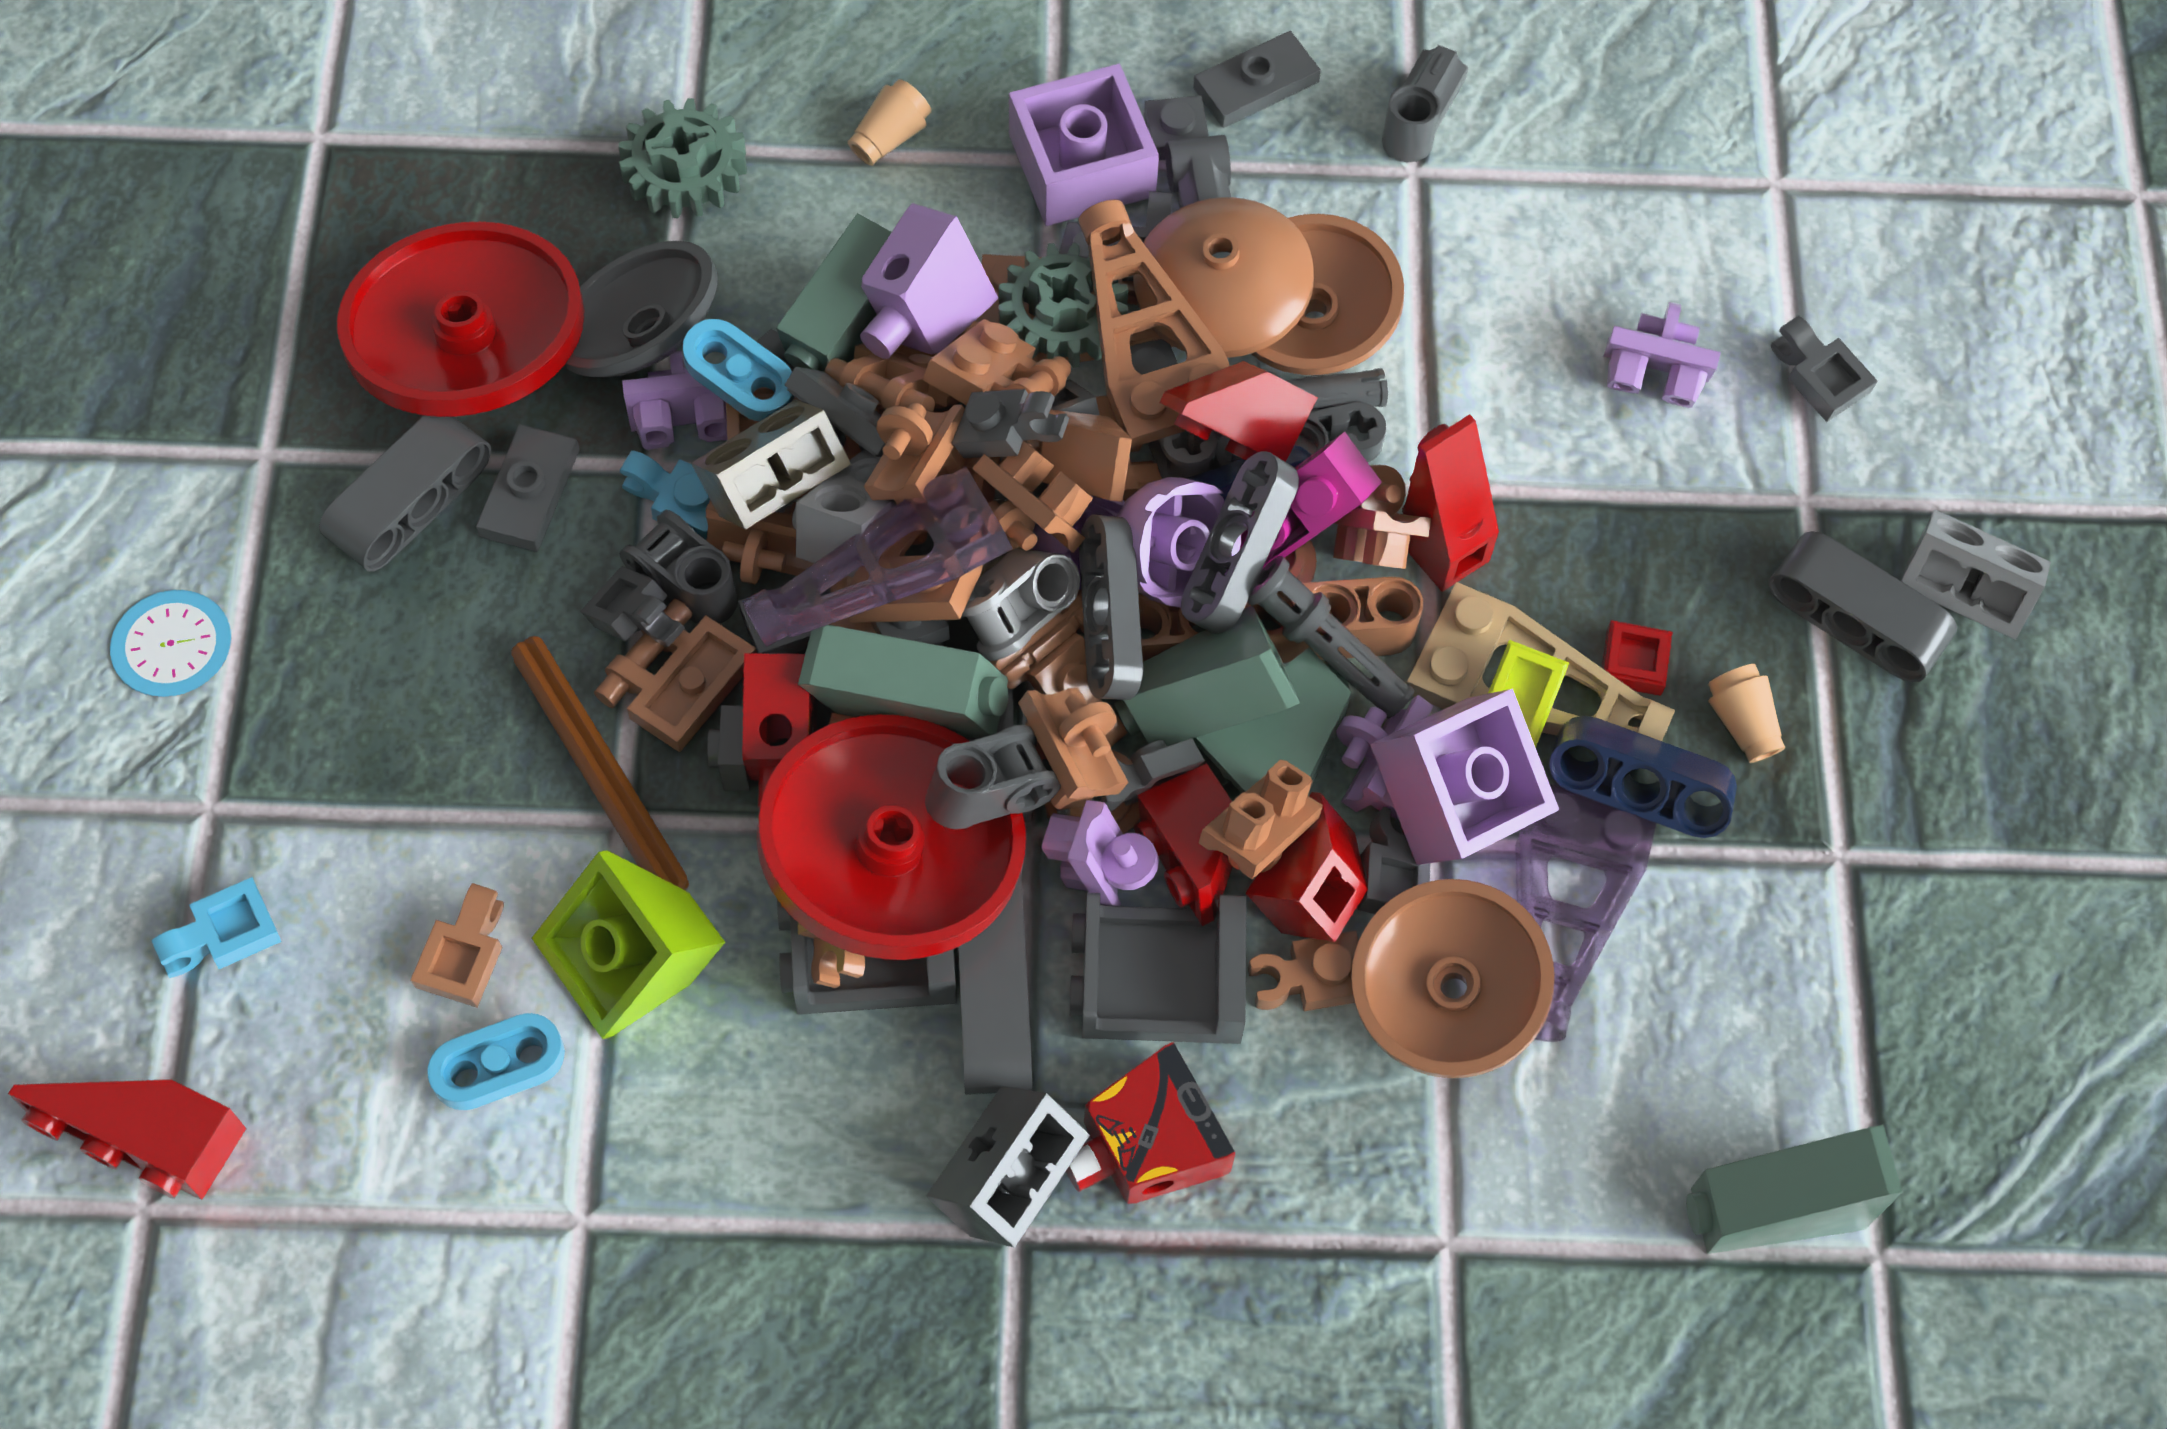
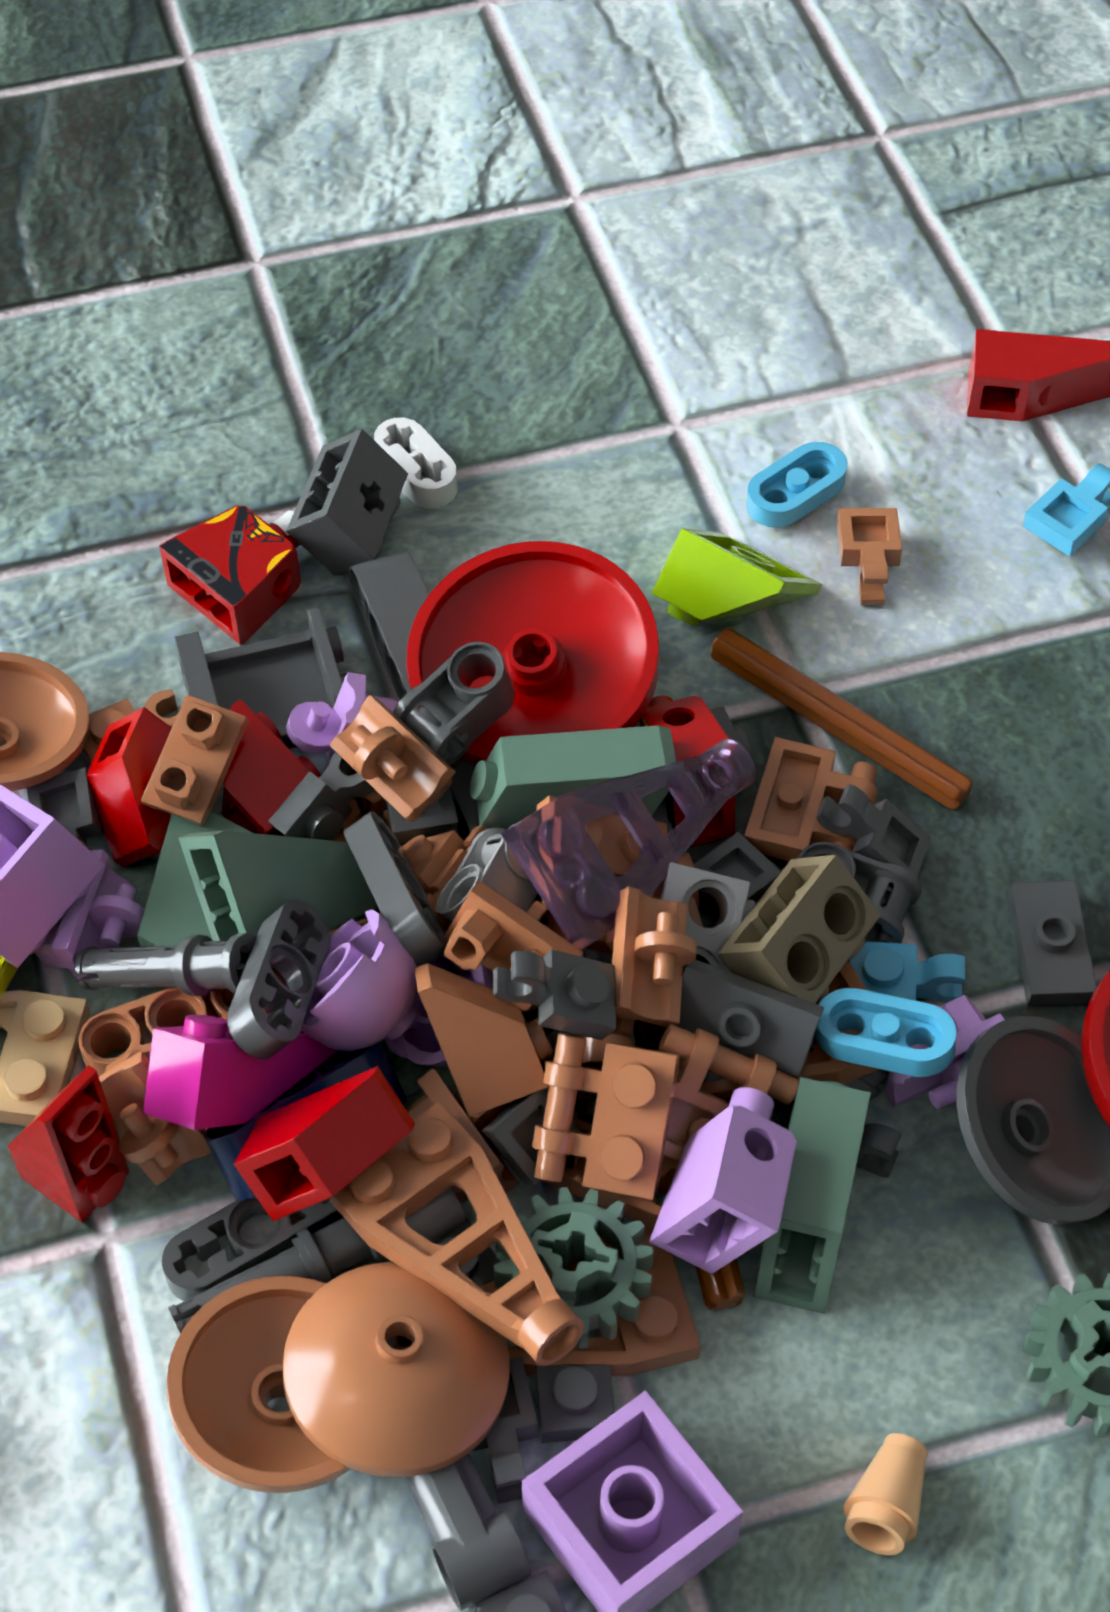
camera: 165 degrees right, 10 degrees down
none -> white beam [374,418,457,509]

